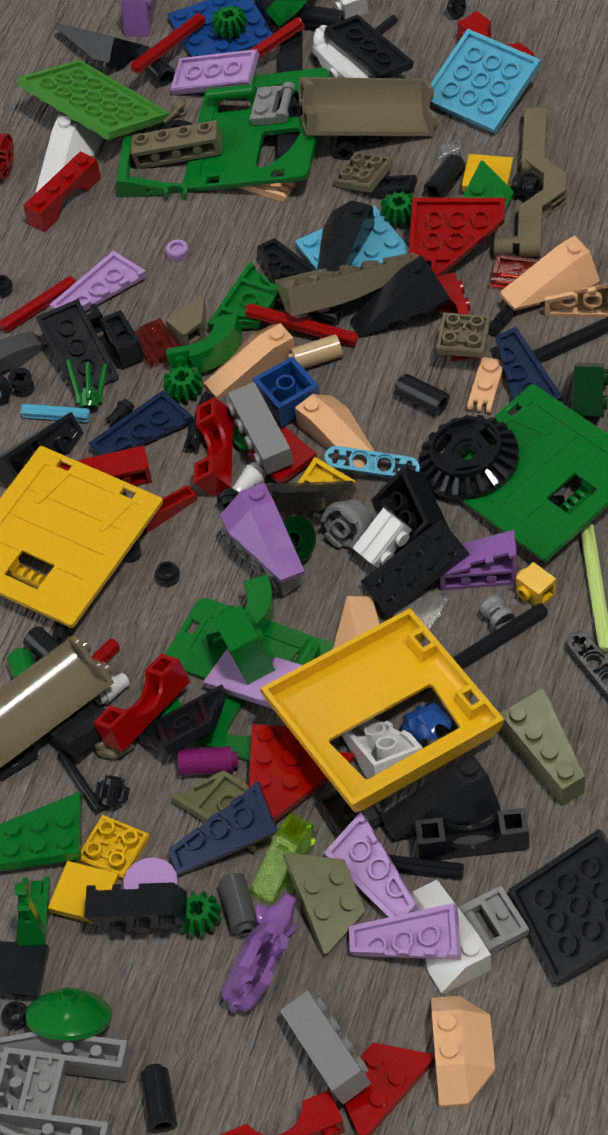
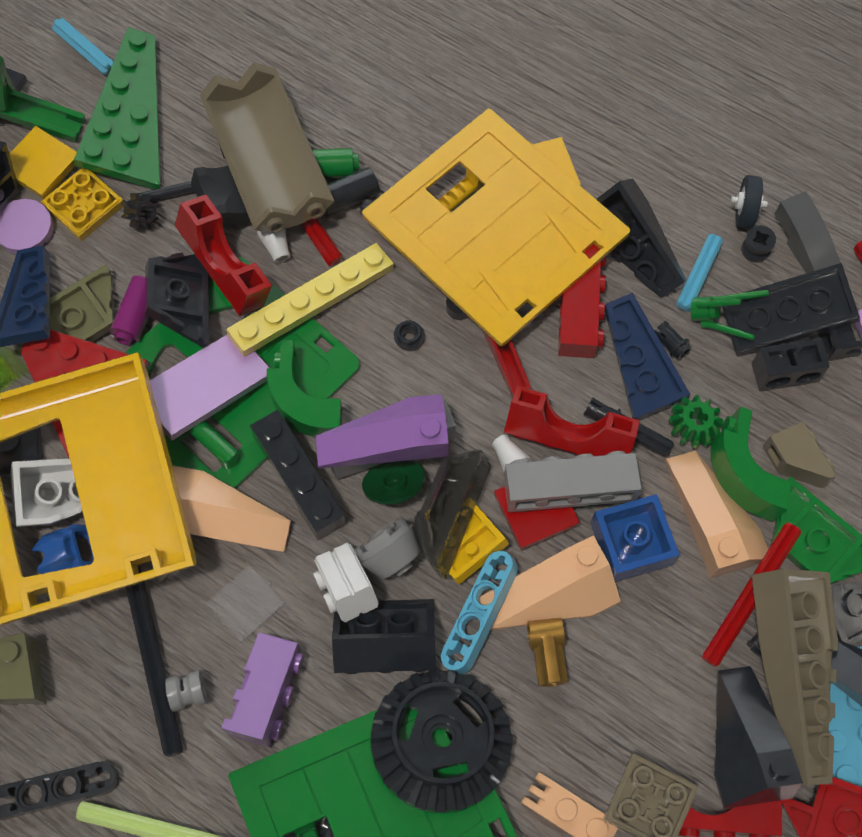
camera: 100 degrees right, 15 degrees up
clear red plate [135,318,179,368] -> none
green brick [213,605,275,685] -> none
black plate [216,488,239,509] -> none
tan brick [287,334,343,369] -> none
black plate [360,519,470,617] -> none
black brick [395,374,450,415] -> none
yellow brick [516,562,556,606] -> none
none -> light yellow plate [226,243,394,357]
none -> black arch [250,409,345,541]
none -> pearl gold piece [527,617,568,687]

